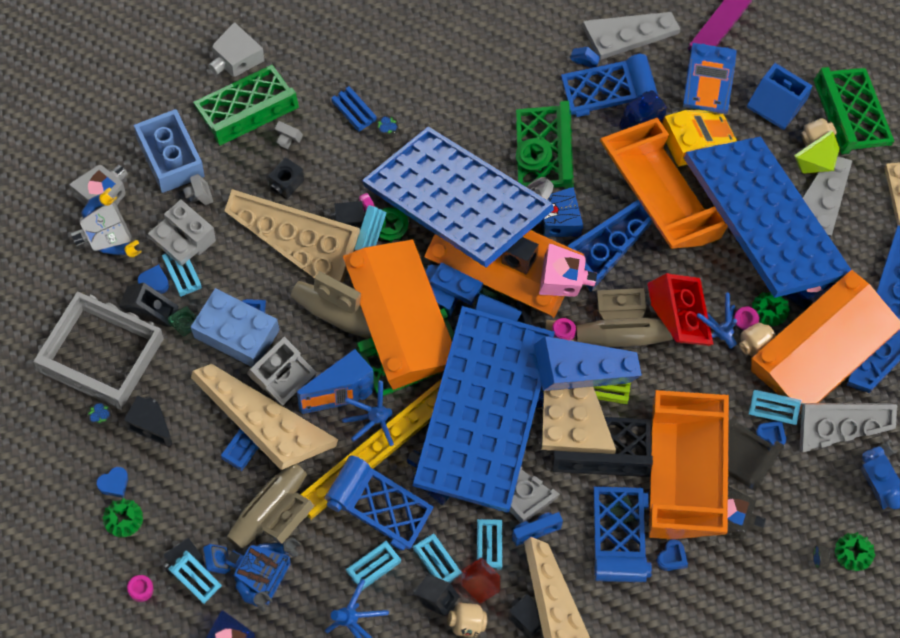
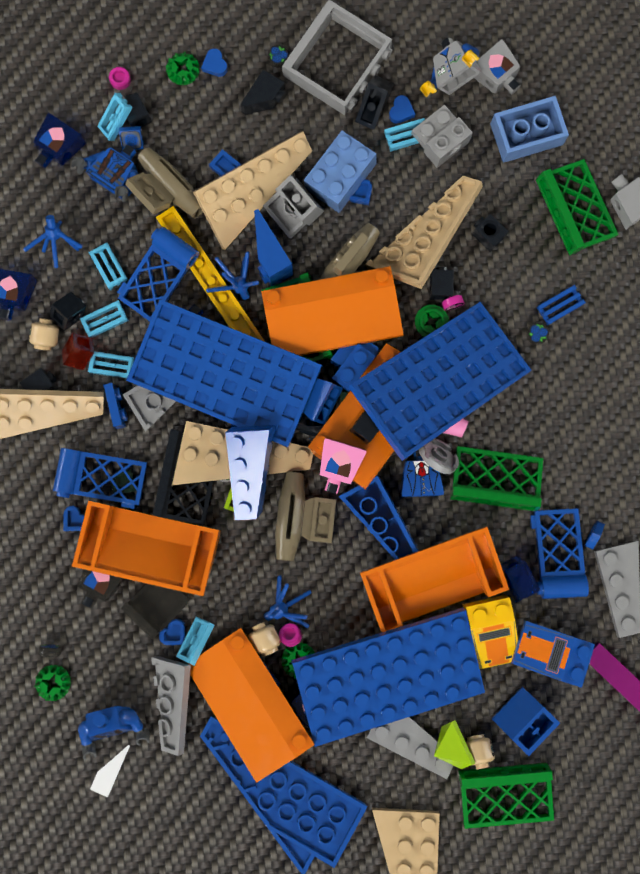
camera: 105 degrees right, 20 degrees up
clear green tile [168,306,197,337] -> none
light grey tile [184,174,213,205] -> none
light grey tile [275,121,303,149] -> none
medium azure tile [354,205,387,251] -> none
green gear [516,138,552,172] -> none
dark pink tile [552,318,576,341] -> none
red slope [647,273,714,346] -> none

